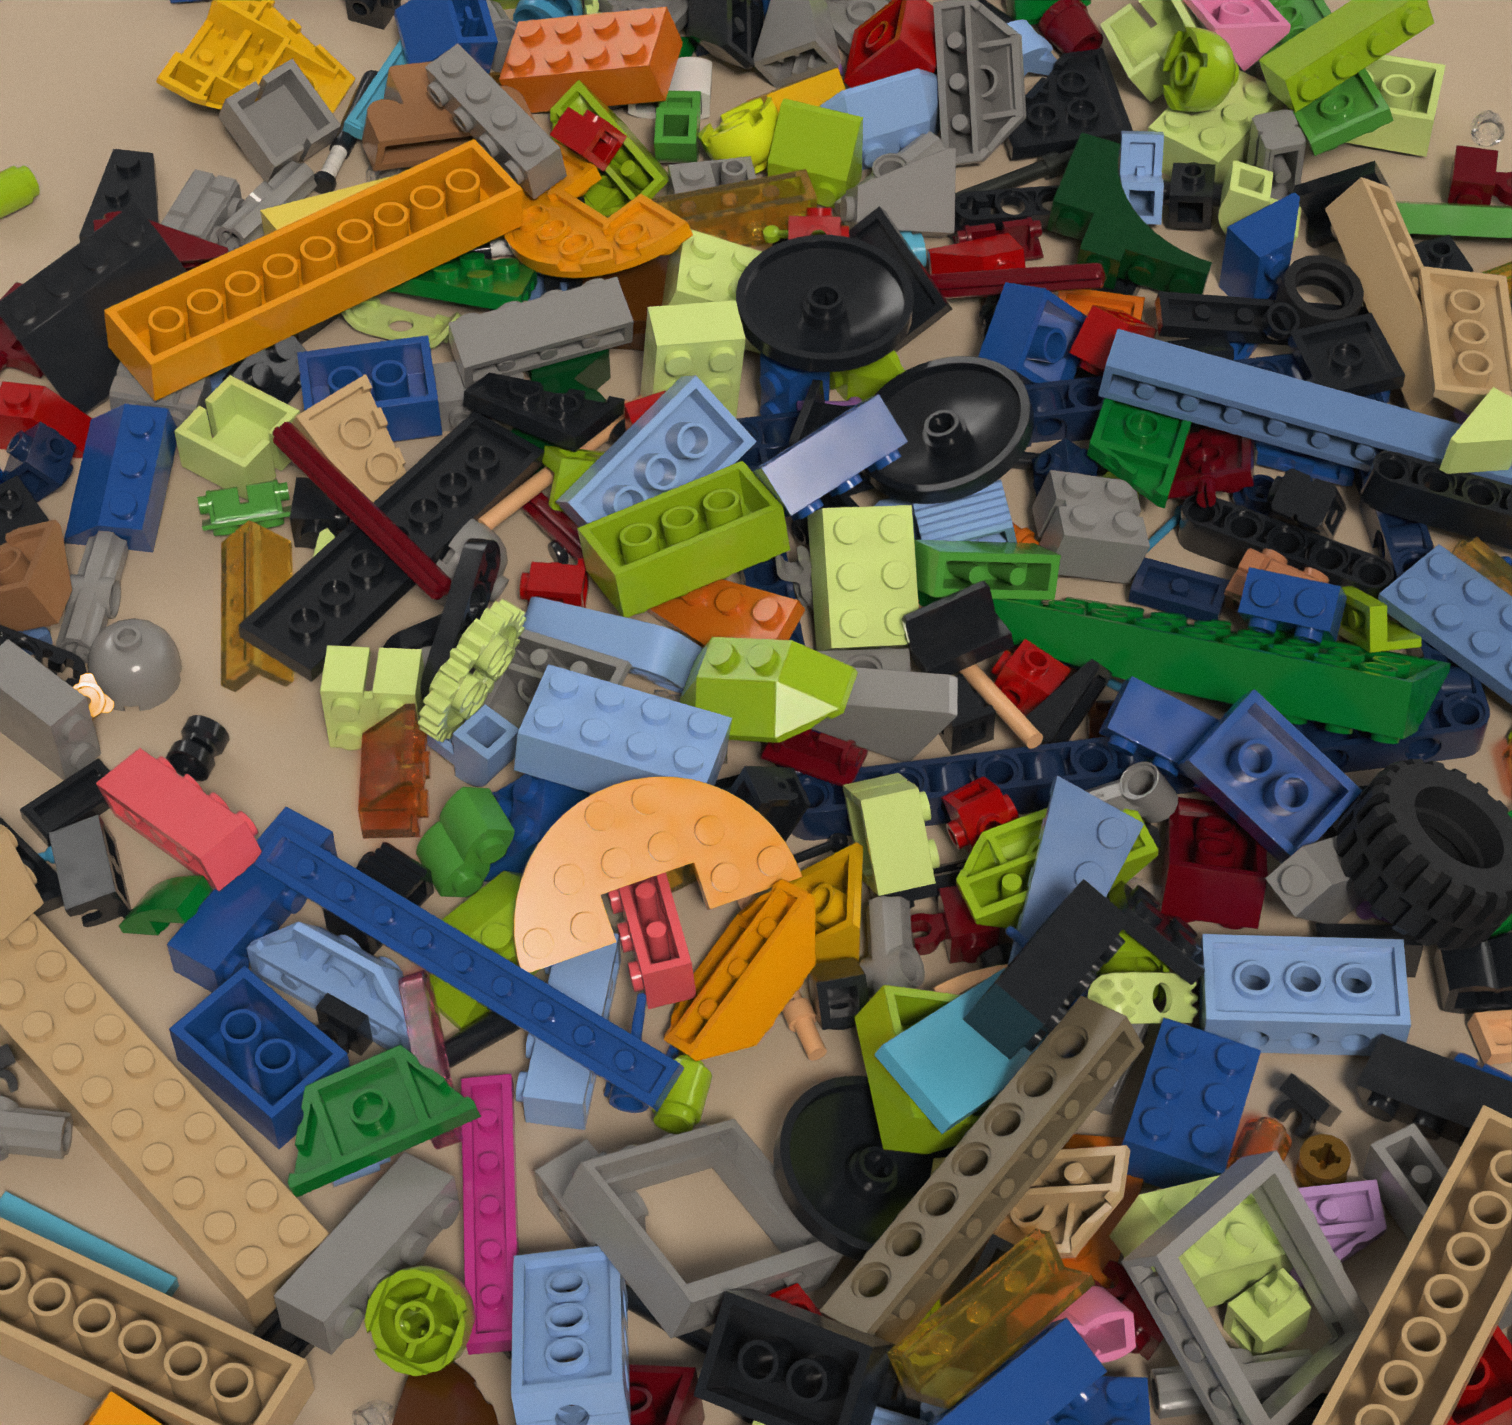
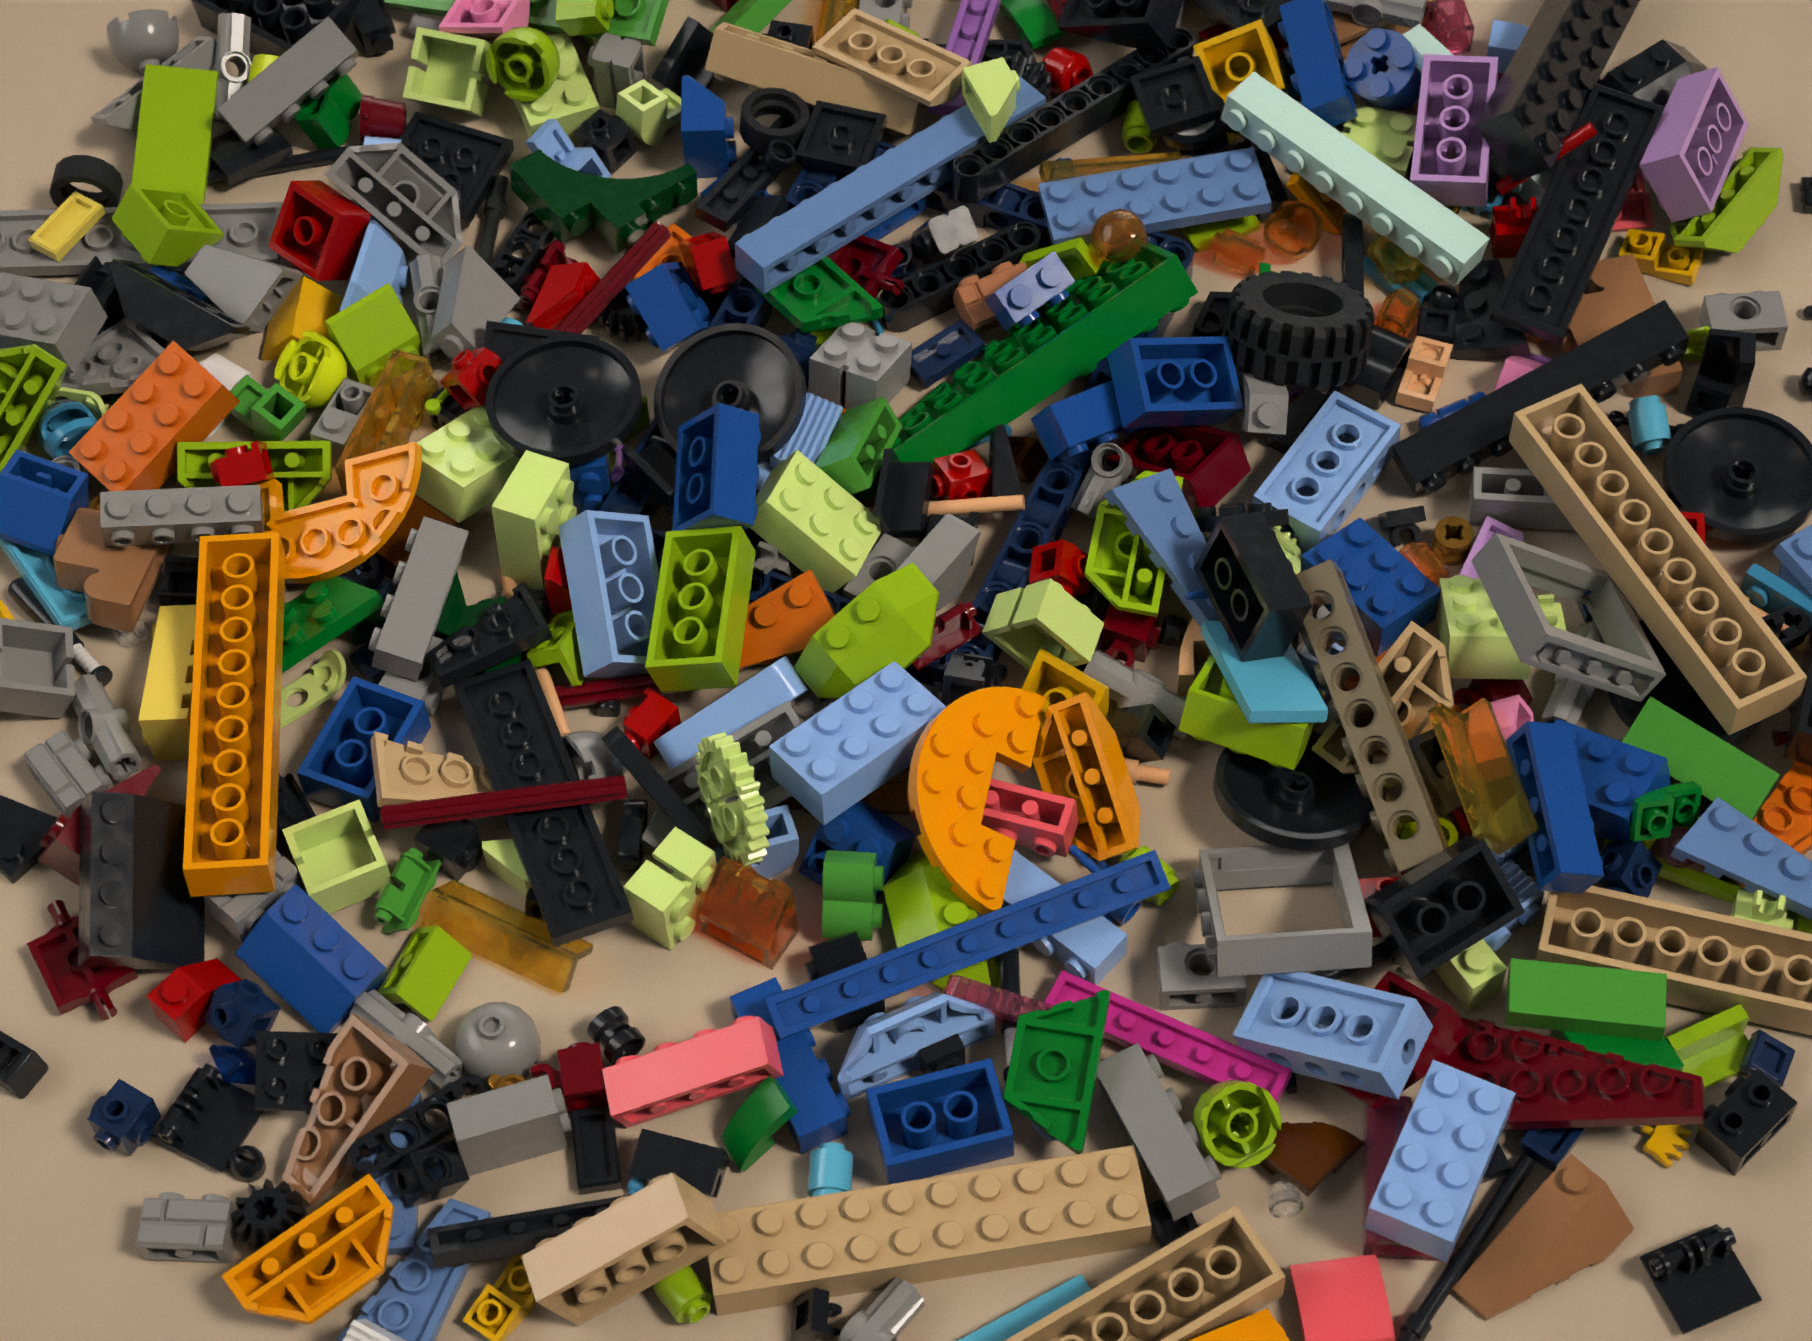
camera: 55 degrees left, 5 degrees up
none -> lime panel [377,925,472,1021]
none -> dark red brick [530,1042,608,1114]
none -> medium azure brick [808,1142,853,1197]
none -> clear orange hair [1091,209,1148,263]

